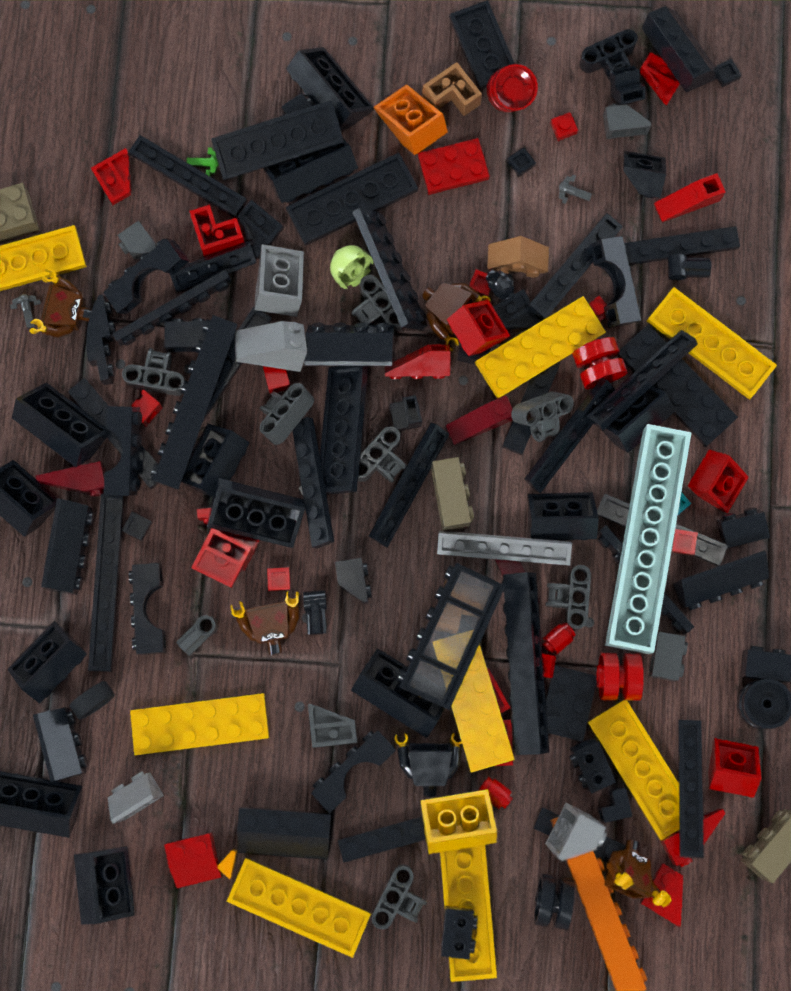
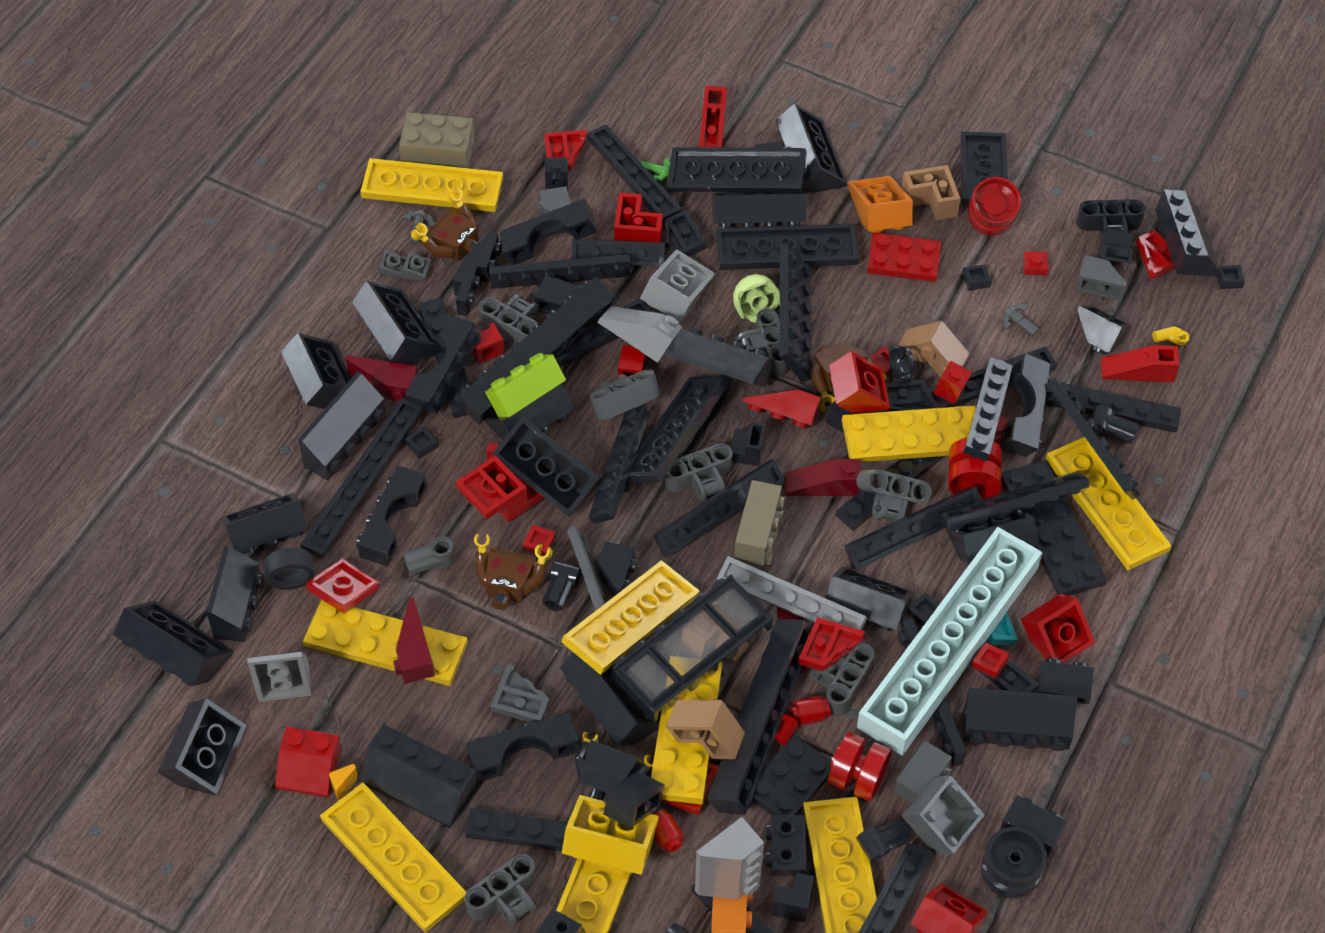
camera: 25 degrees right, 25 degrees down
none -> red plate [306,559,379,614]
none -> dark grey slope [377,250,431,280]
none -> dark red slope [393,598,435,684]
none -> lime brick [485,353,566,417]
none -> black brick [545,158,569,191]
none -> yellow plate [562,560,700,675]
none -> dark grey tile [567,526,608,610]
none -> black brick [603,771,665,828]
none -> medium nougat brick [666,699,745,759]
none -> red slope [699,85,727,148]
none -> red wing [799,617,865,671]
none -> black piece [856,820,911,862]
none -> dark grey container [902,775,985,855]
none -> red brick [933,361,972,404]
none -> plate [963,357,1013,462]
none -> black plate [1047,378,1141,500]
none -> yellow arm [1152,326,1189,346]

